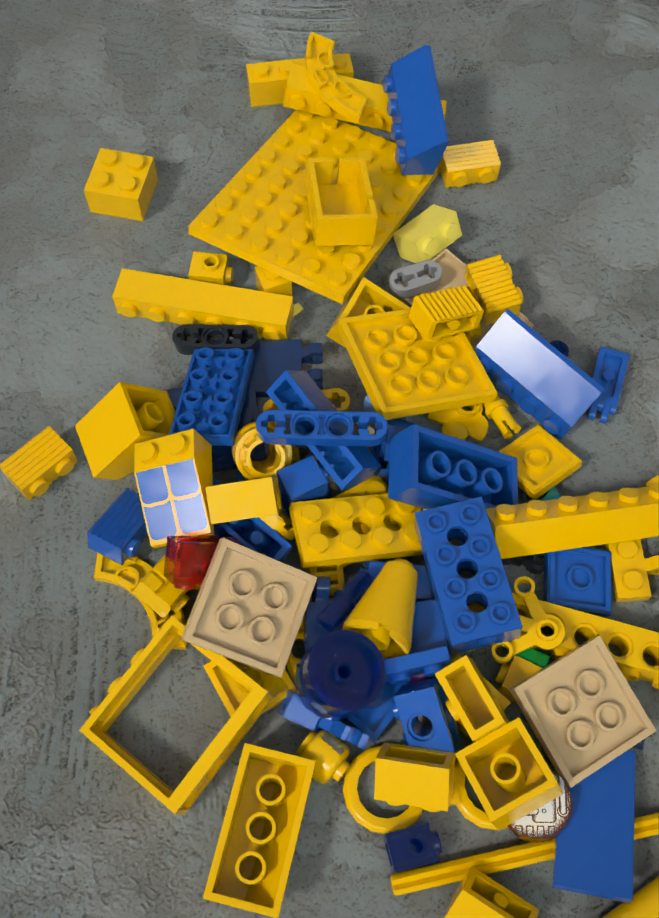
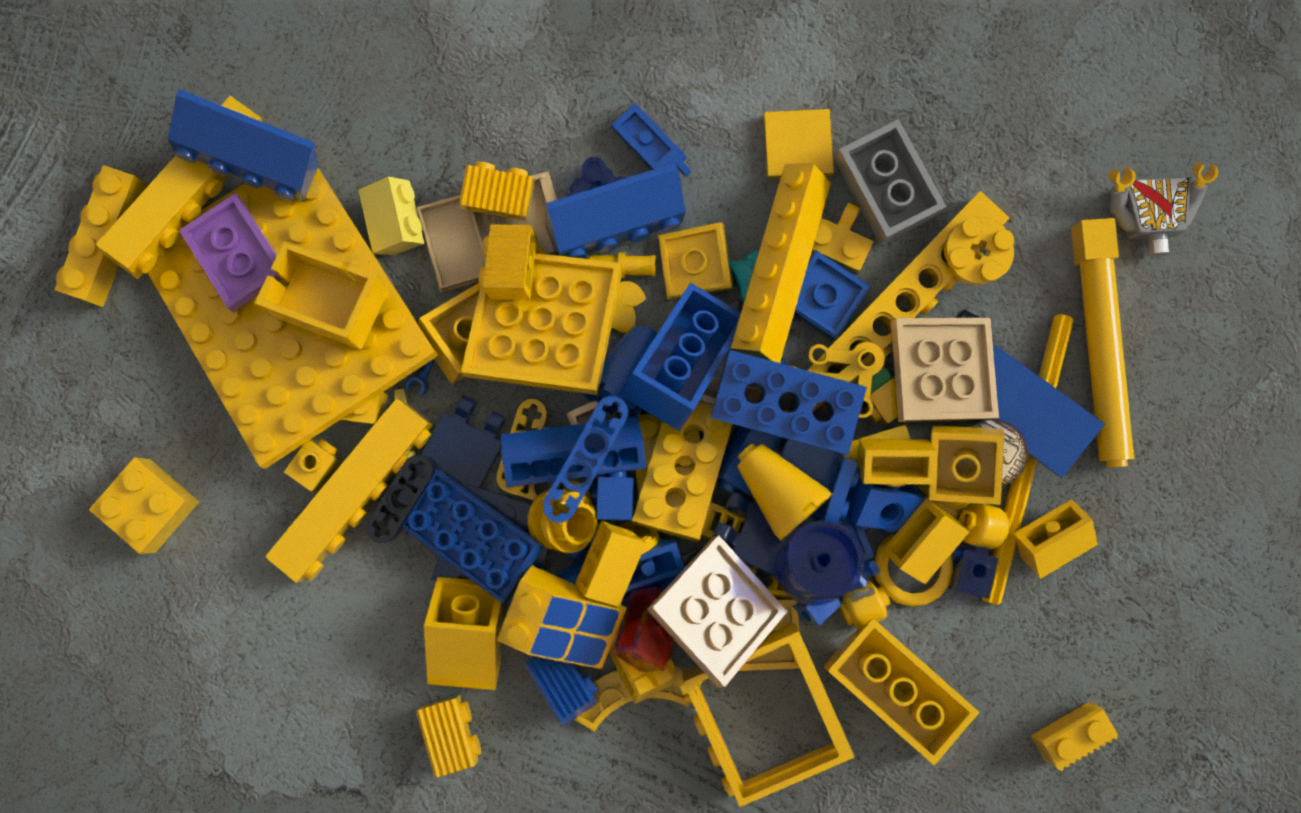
camera: 60 degrees left, 20 degrees up
yellow tile [305,31,369,124] -> none
clear blue axle [316,570,374,633] -> none
light grey beam [388,260,442,299] -> none
yellow brick [440,140,501,188] -> none
none -> medium lavender plate [179,193,282,312]
none -> blue hand [405,359,435,396]
none -> yellow head [958,503,1010,550]

